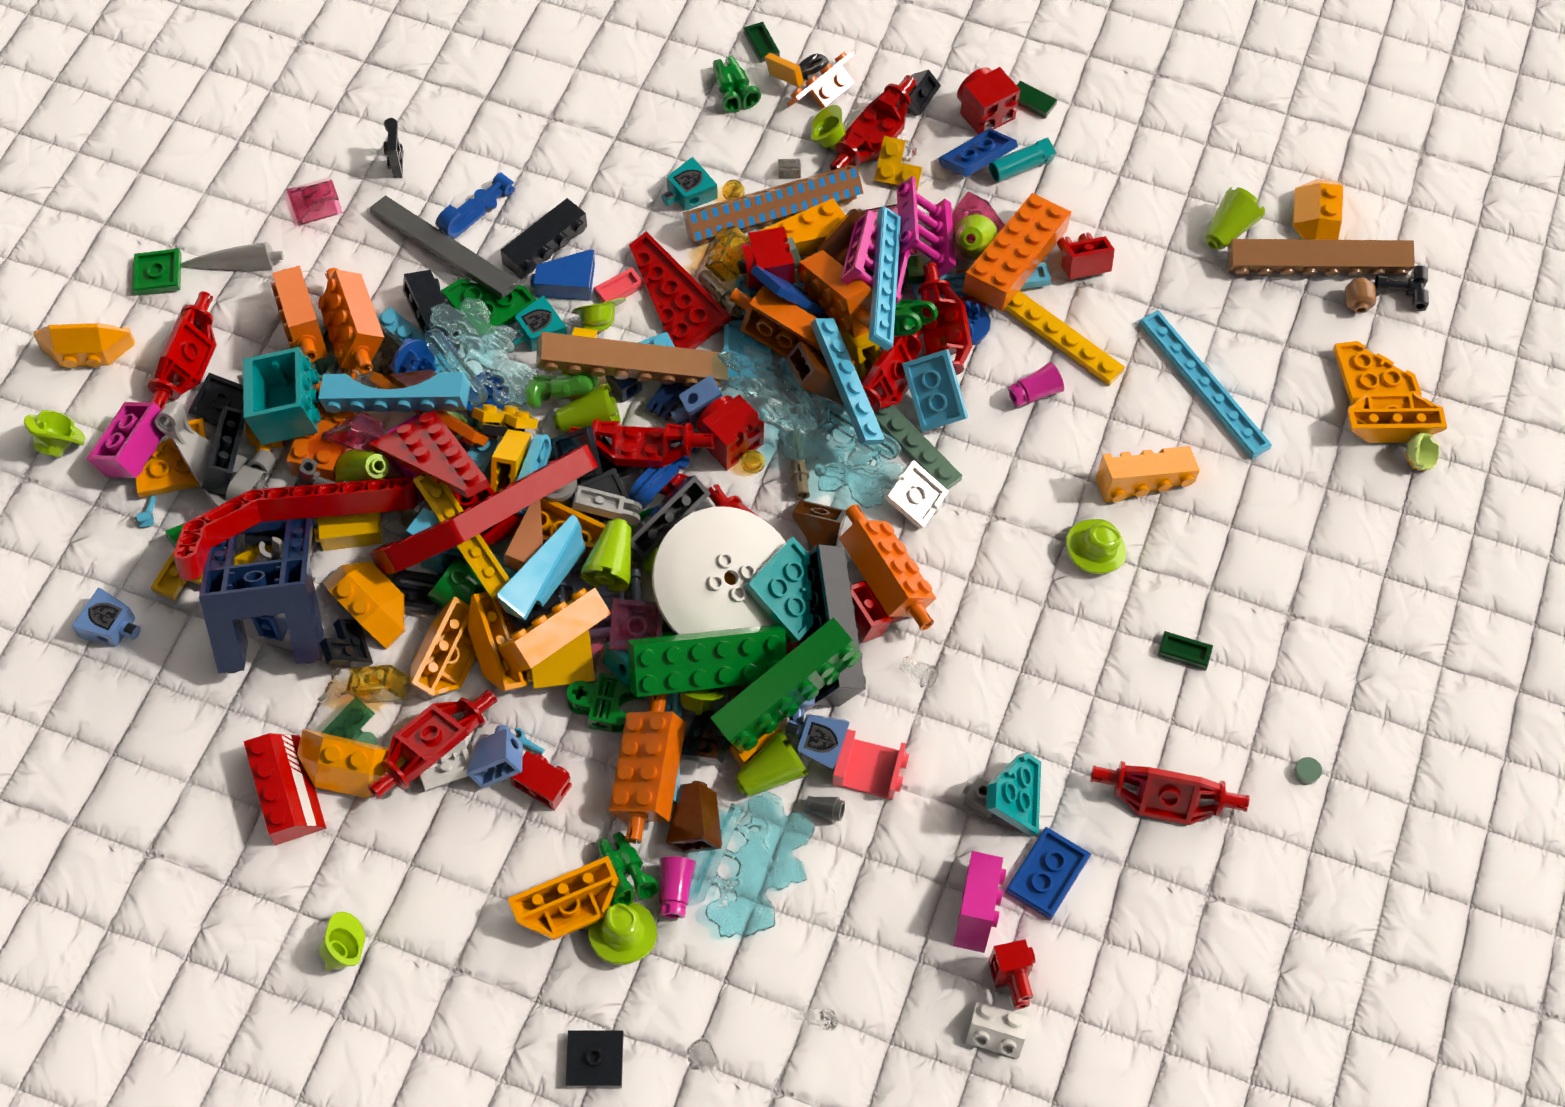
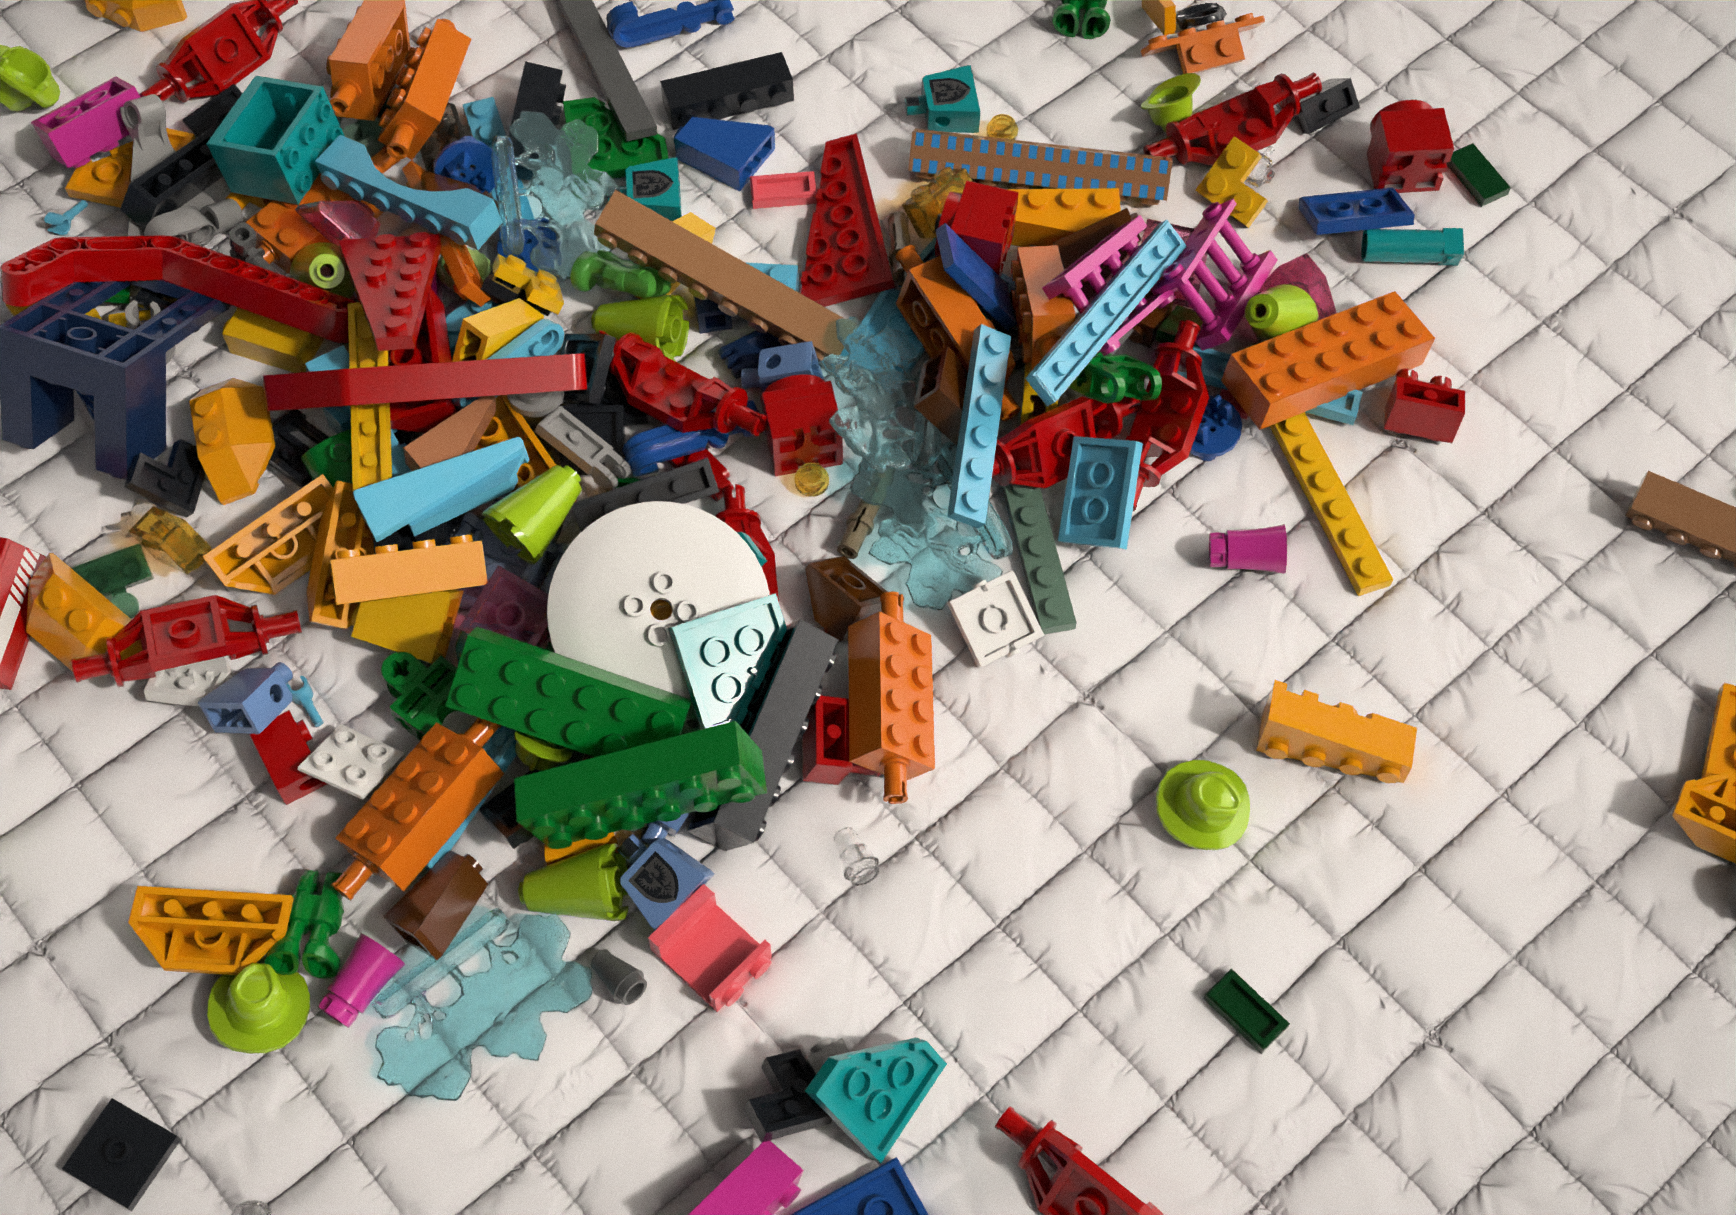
camera: 30 degrees right, 0 degrees up
lime piece [572,298,626,331] -> none
clear smoke slope [778,159,801,179] -> none
sand green tile [786,237,801,270] -> none
medium azure tile [1139,310,1272,459] -> none
lime cone [1205,187,1265,250] -> none
none -> white hinge [298,724,405,800]
none -> black plate [744,1049,832,1143]

